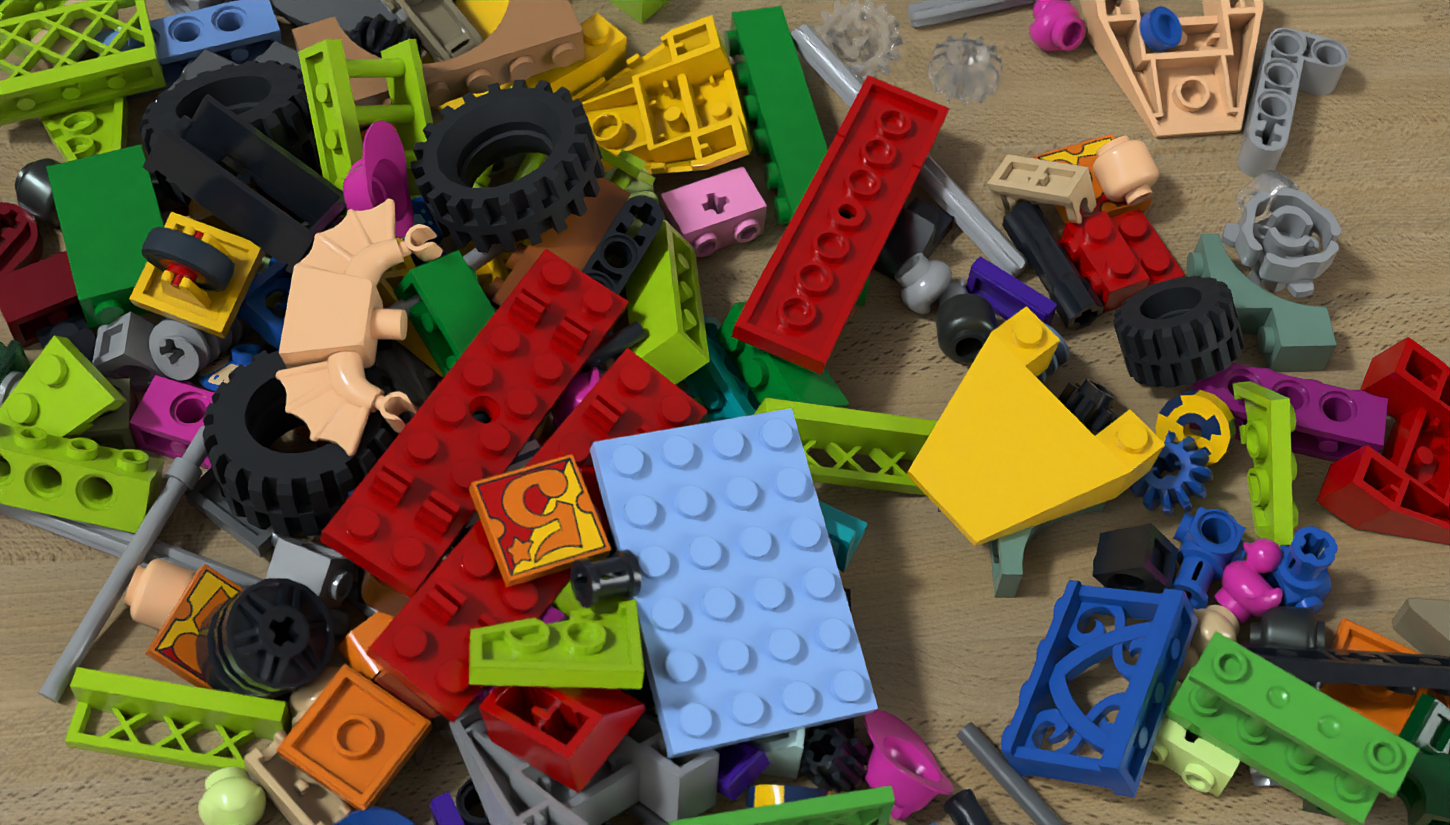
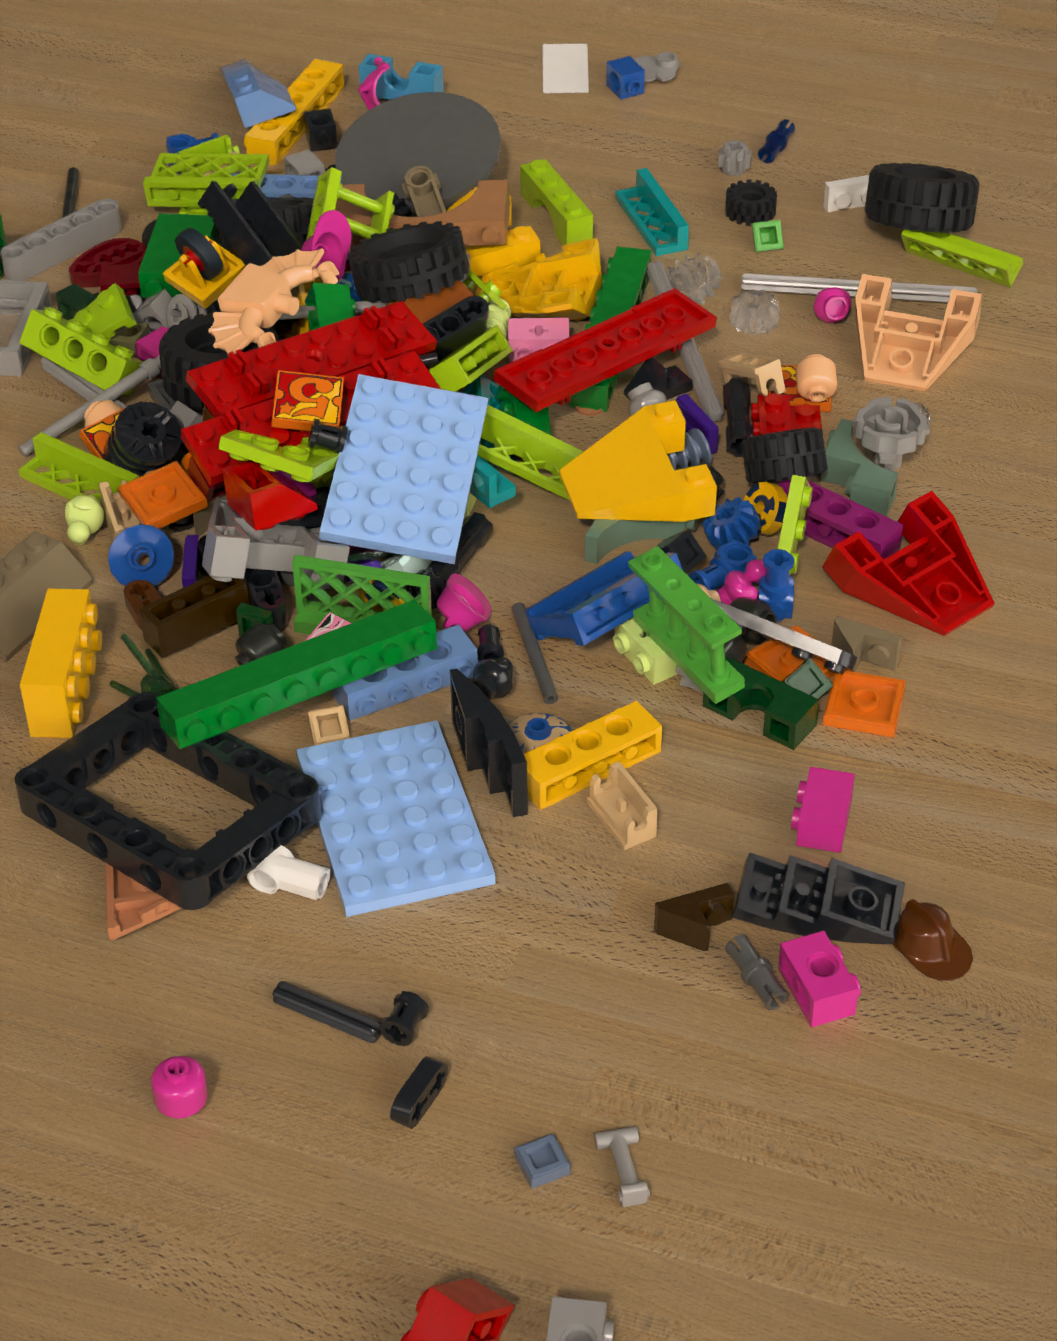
camera: 30 degrees right, 15 degrees down
blue tile [1139,7,1182,53] -> none
light grey beam [1237,27,1349,179] -> none

